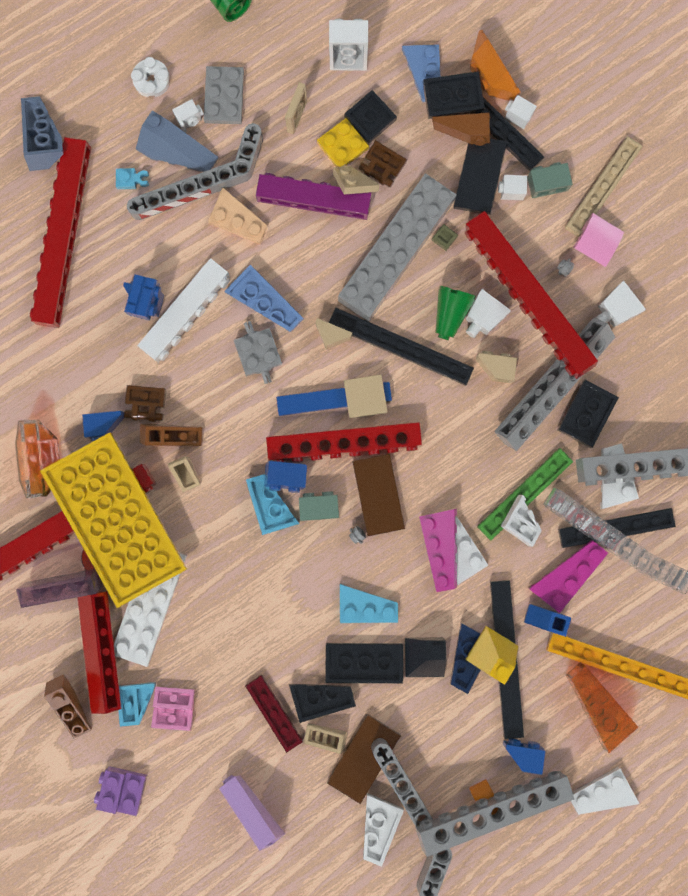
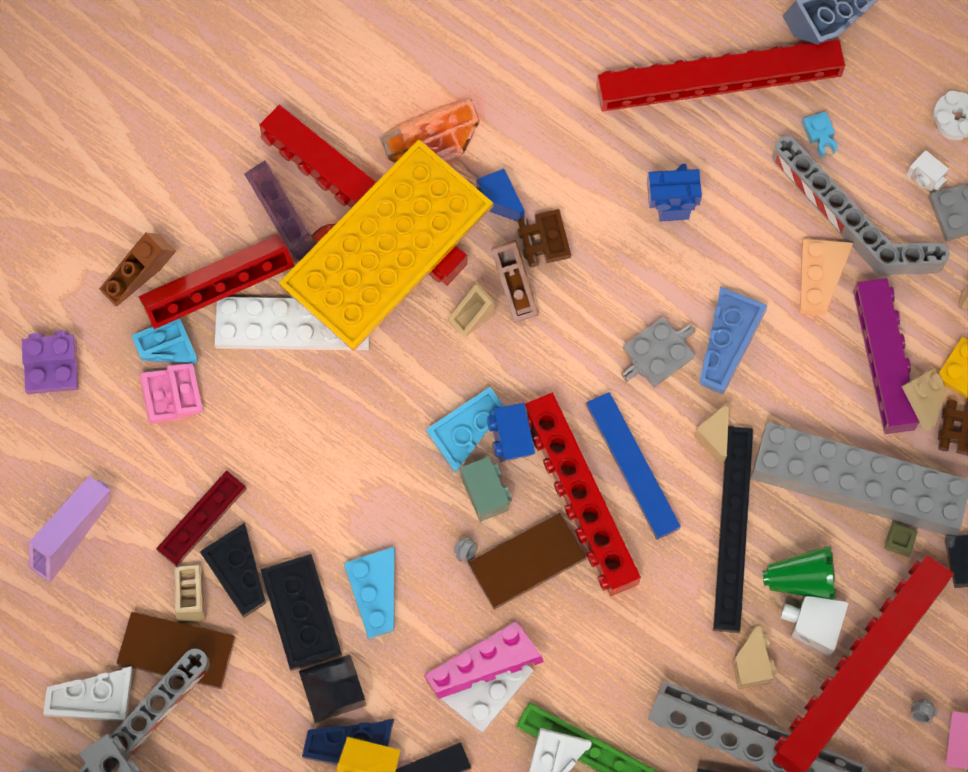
camera: 70 degrees right, 15 degrees down
sand blue wedge [136,110,218,172] -> none
white brick [137,258,230,363] -> none
tan tile [344,375,387,419] -> none

